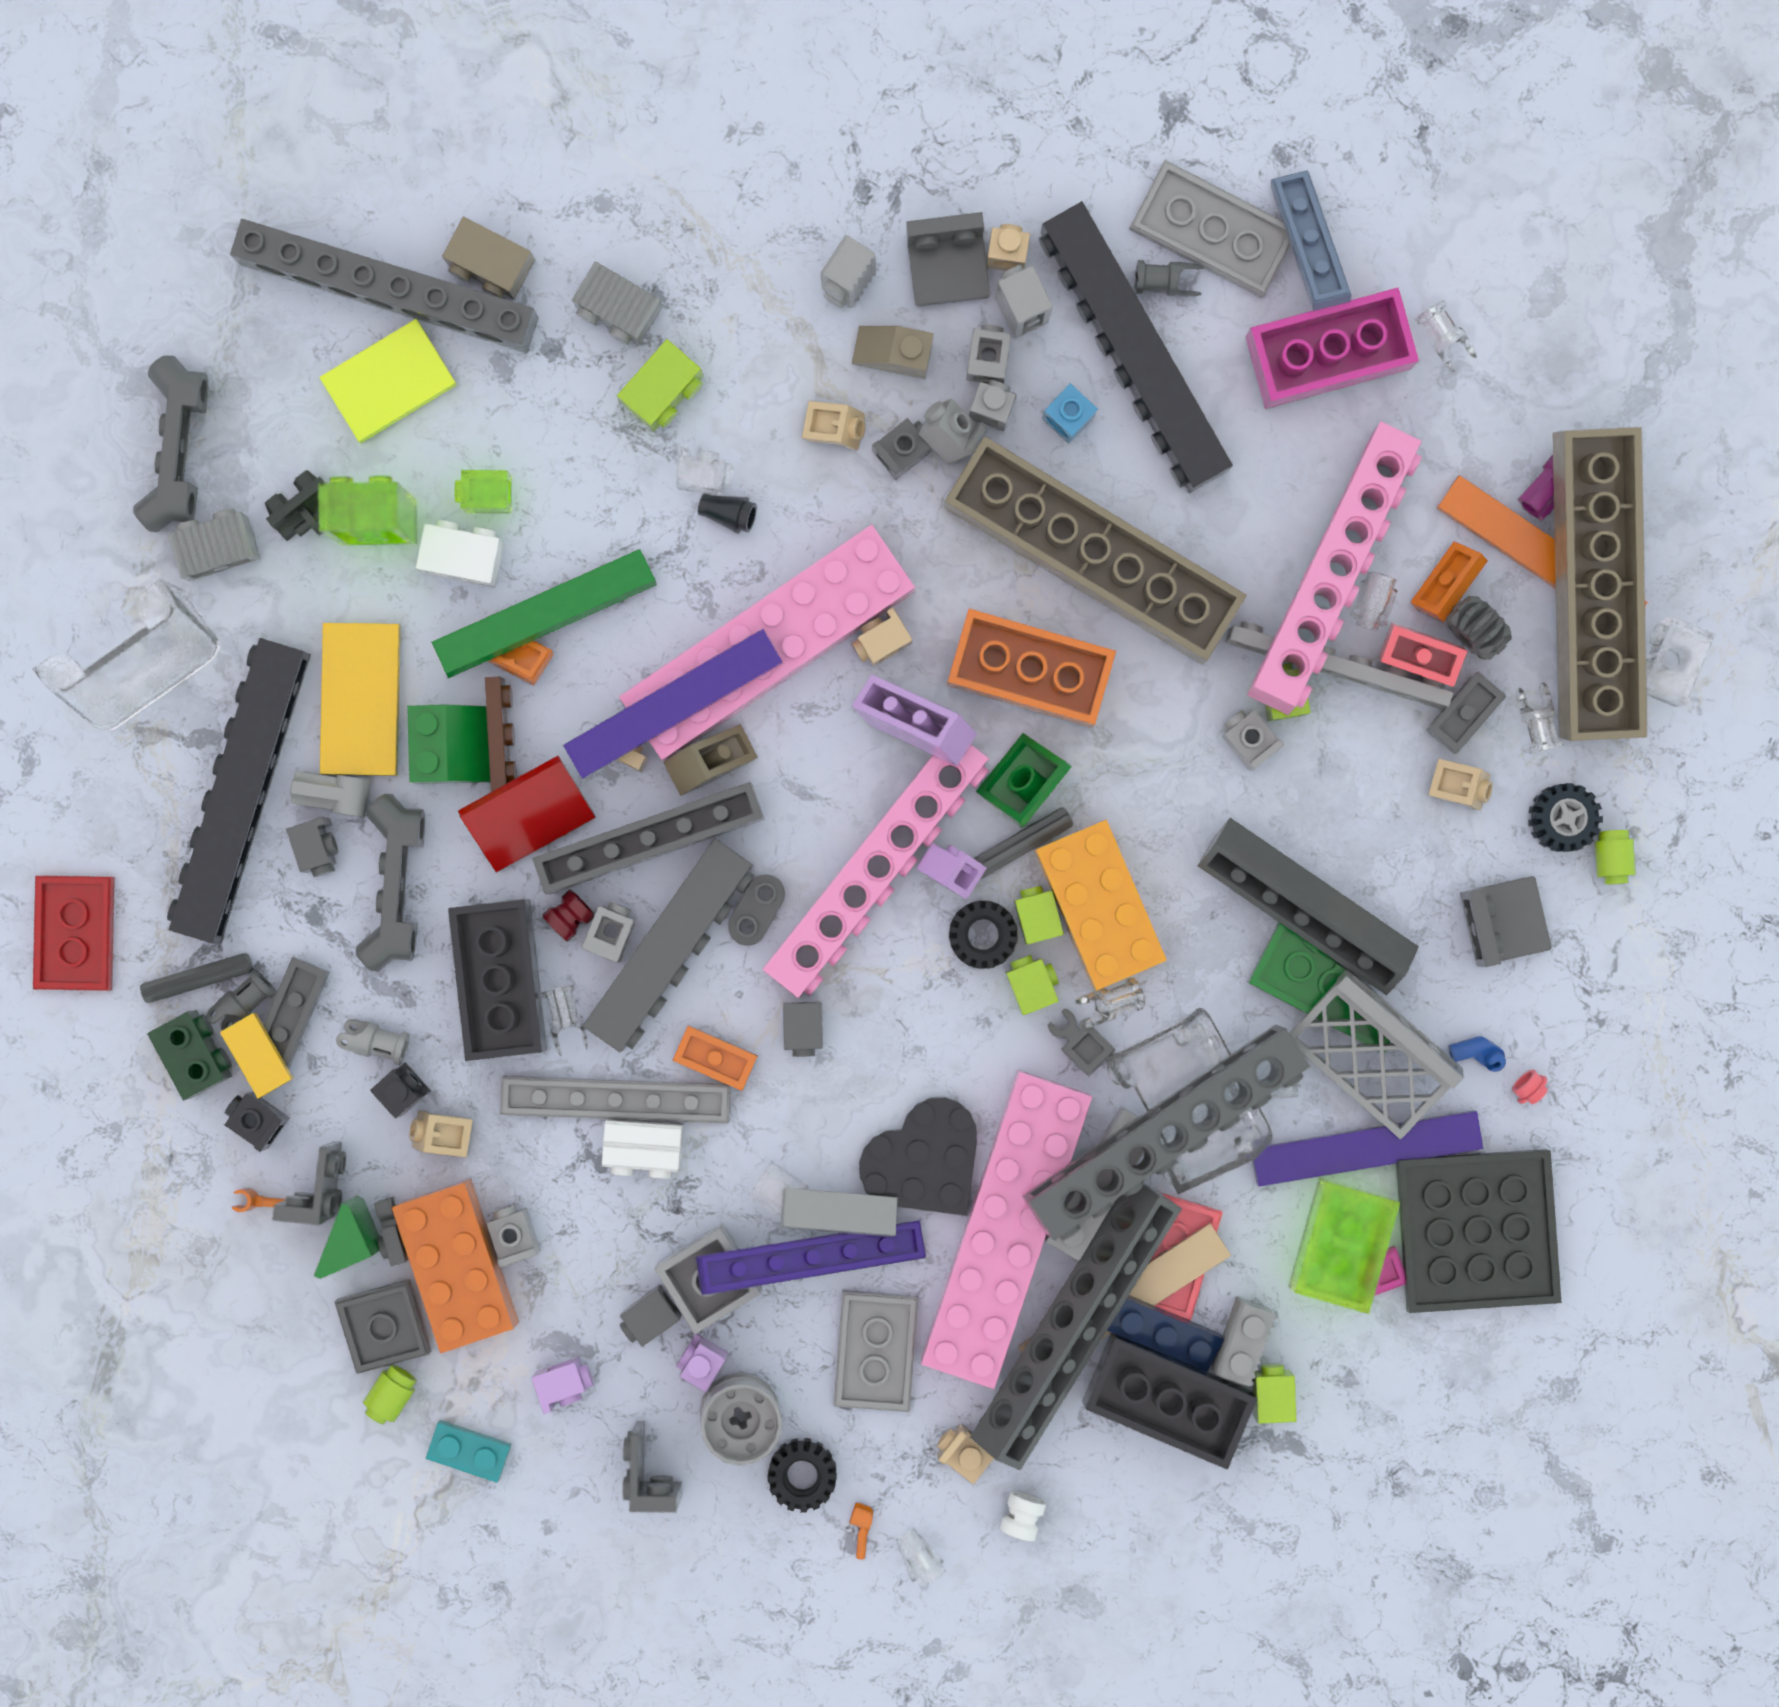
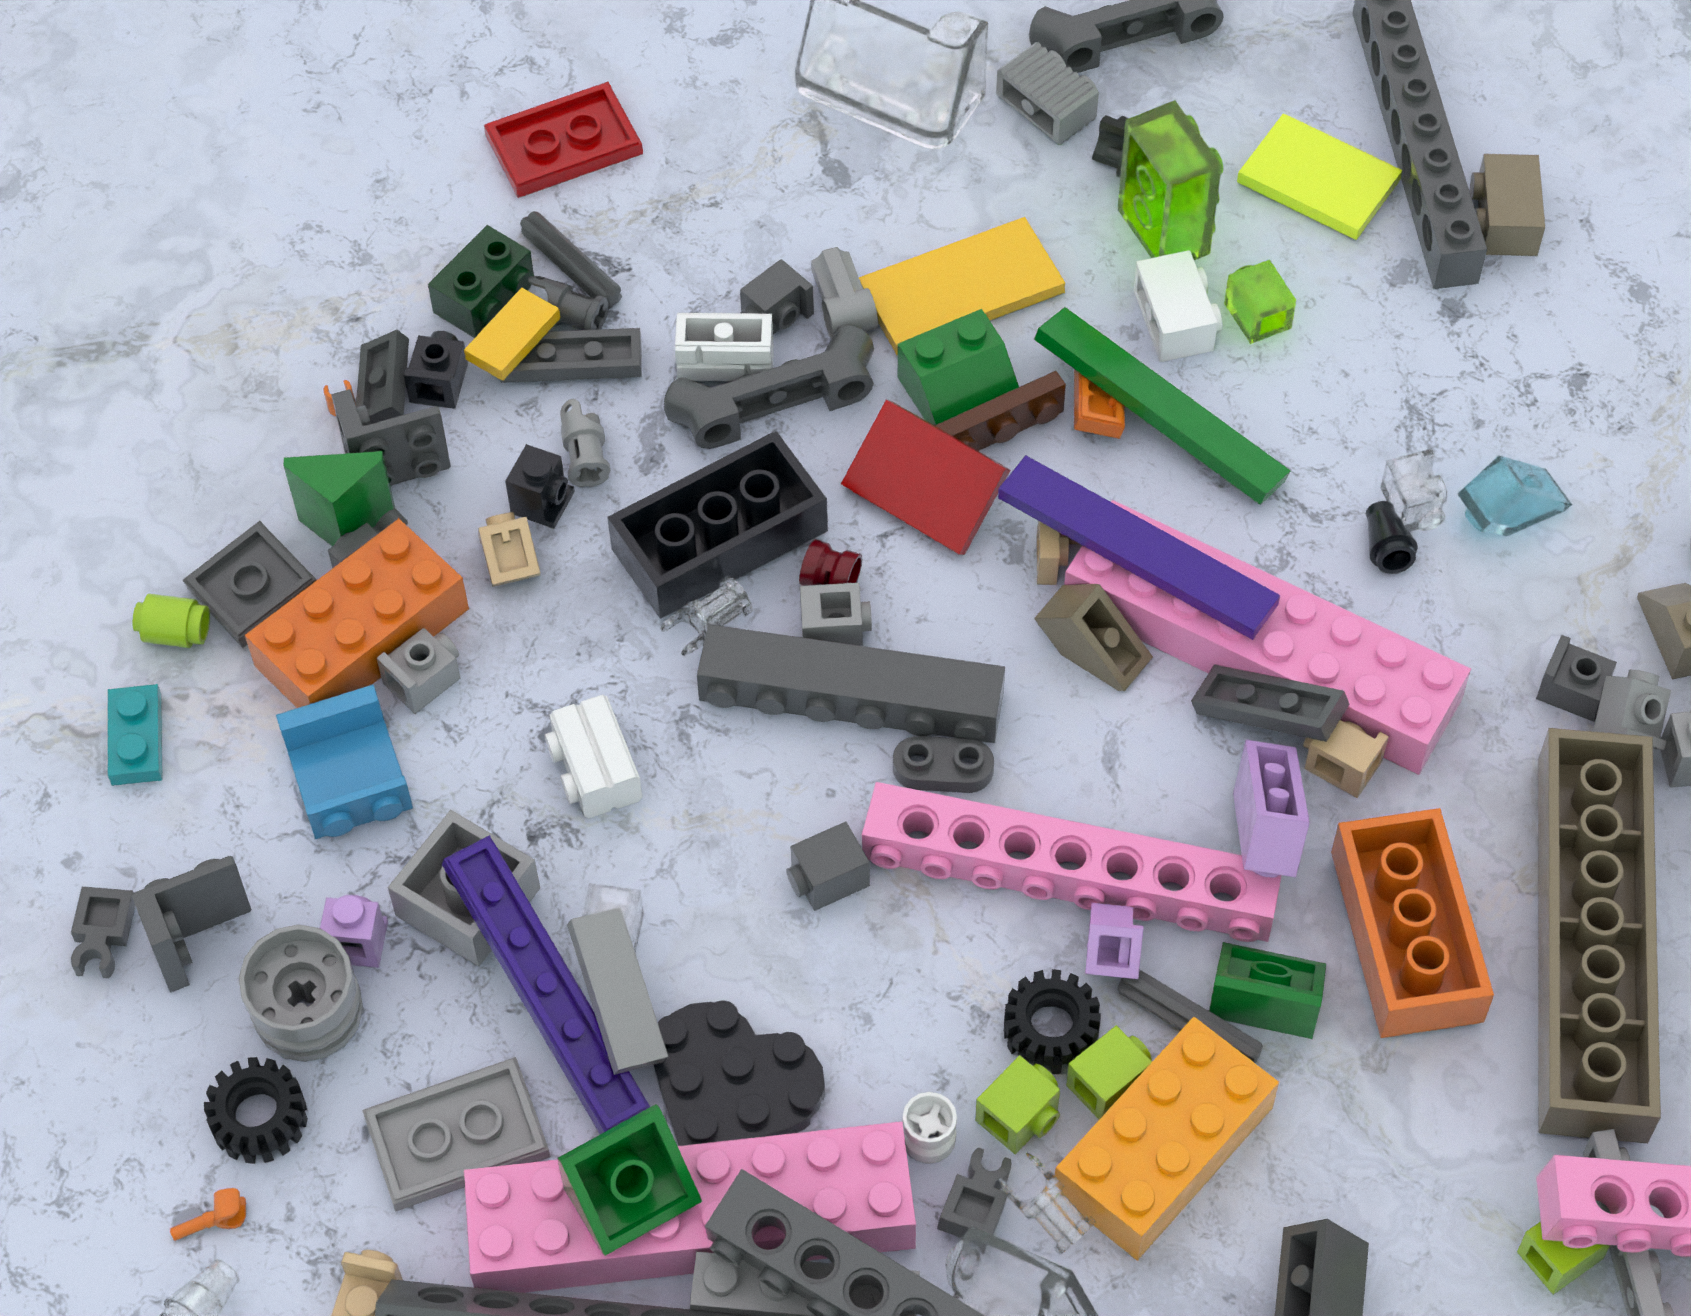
camera: 70 degrees right, 30 degrees down
black brick [167,638,311,944] -> none
light grey tile [500,1076,730,1123] -> none
lavender brick [531,1356,594,1414] -> none
dark grey brick [532,782,765,895] -> none
light grey brick [572,261,663,345] -> none
lime brick [616,339,704,432] -> none
dark grey brick [620,1285,682,1347] -> none
orange plate [672,1025,758,1091] -> none
tan bracket [802,401,866,450] -> none
light grey brick [1221,710,1284,771] -> none
none -> dark grey plate [71,886,135,979]
none -> dark azure panel [276,685,413,839]
none -> dark grey plate [356,330,409,424]
none -> green slope [557,1104,703,1256]
none -> white brick [675,313,773,381]
none -> white wheel [902,1092,957,1164]
none -> dark grey plate [1191,664,1350,742]
none -> clear light blue slope [1457,455,1572,536]

